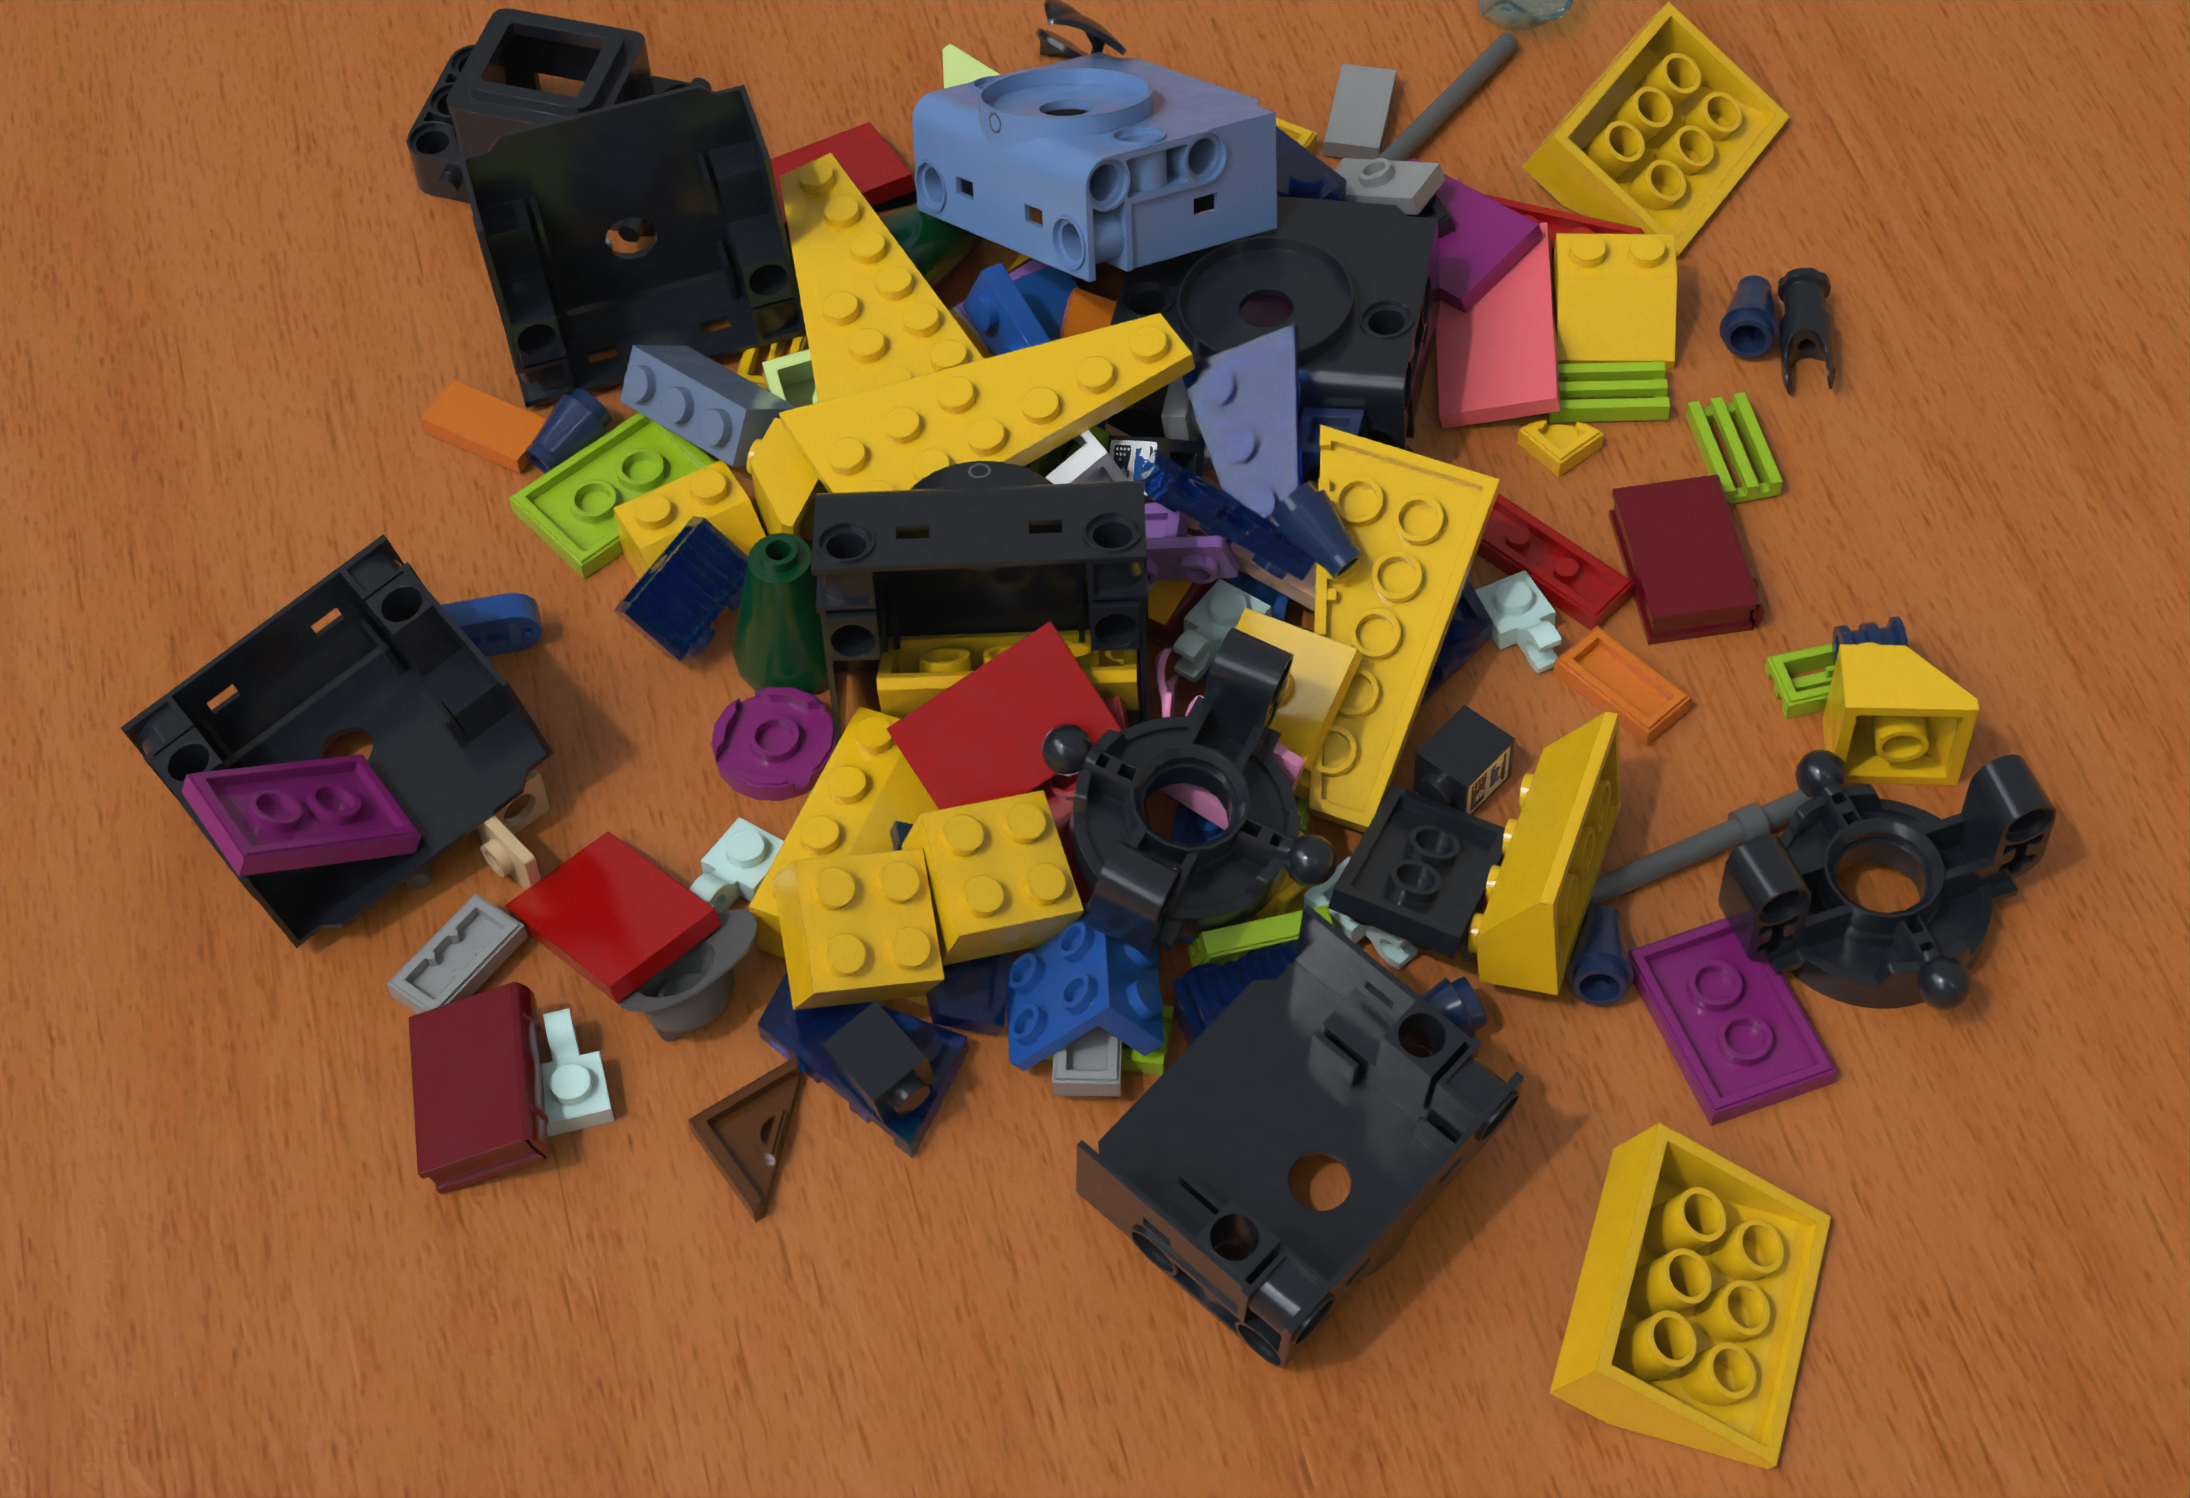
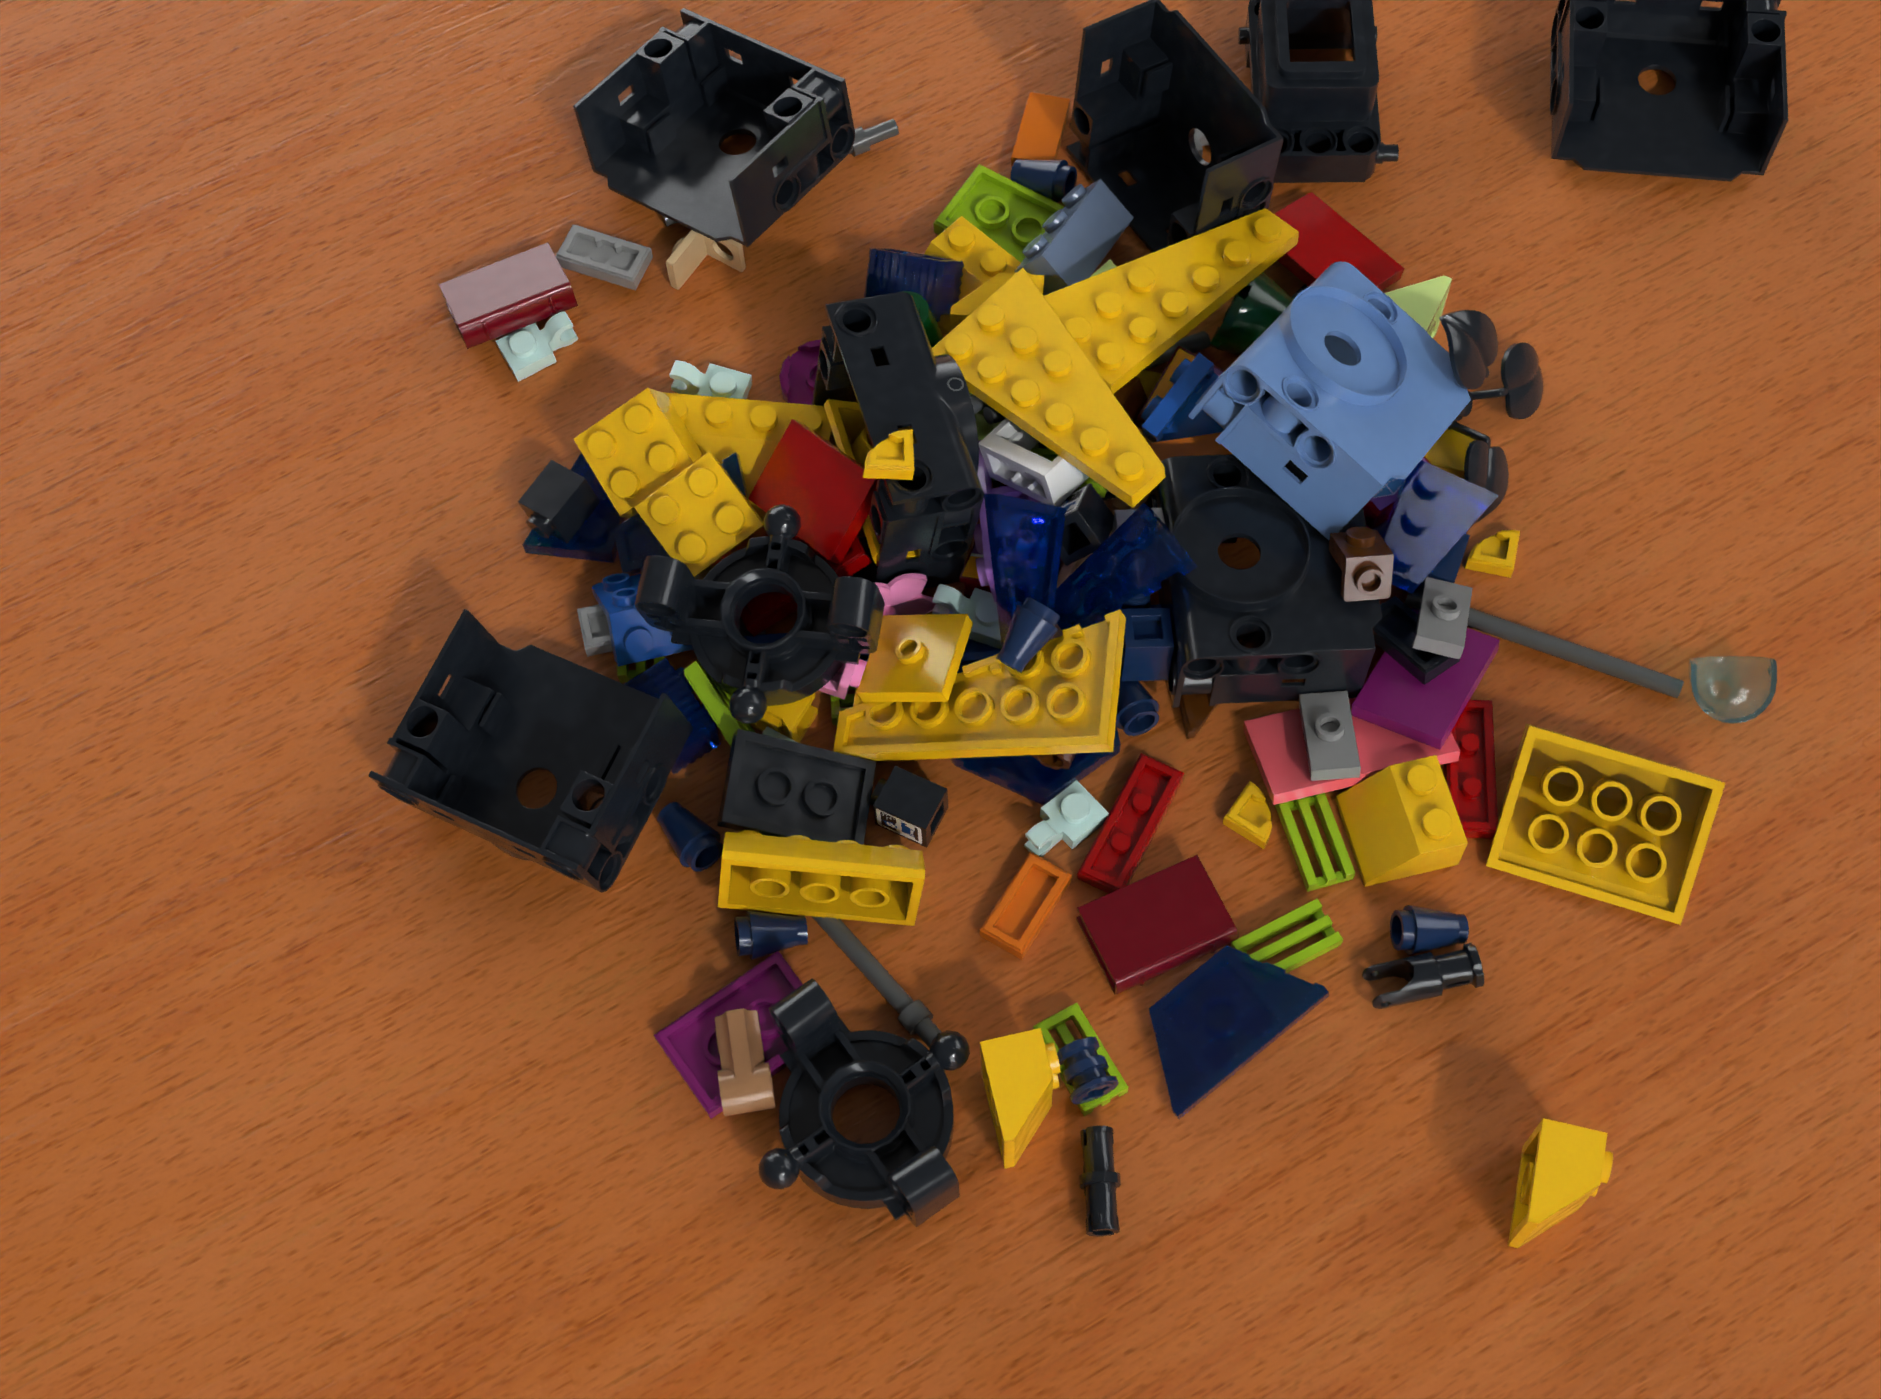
camera: 75 degrees right, 10 degrees up
magenta tile [182,754,422,876] -> none
blue beam [441,593,542,657] -> none
red tile [505,831,722,1003] -> none
dark grey piece [617,909,759,1041] -> none
reddish brown tile [688,1057,803,1222] -> none
light grey tile [1323,64,1397,159] -> none
yellow slope [1550,1122,1831,1469] -> none
none -> medium nougat piece [715,1008,776,1116]
none -> yellow tile [863,429,914,480]
none -> black pin [1079,1126,1121,1237]
none -> clear blue wing [1149,945,1329,1119]
none -> light grey plate [1299,691,1361,781]
none -> reddish brown bracket [1329,527,1394,602]
none -> yellow slope [1508,1118,1613,1248]

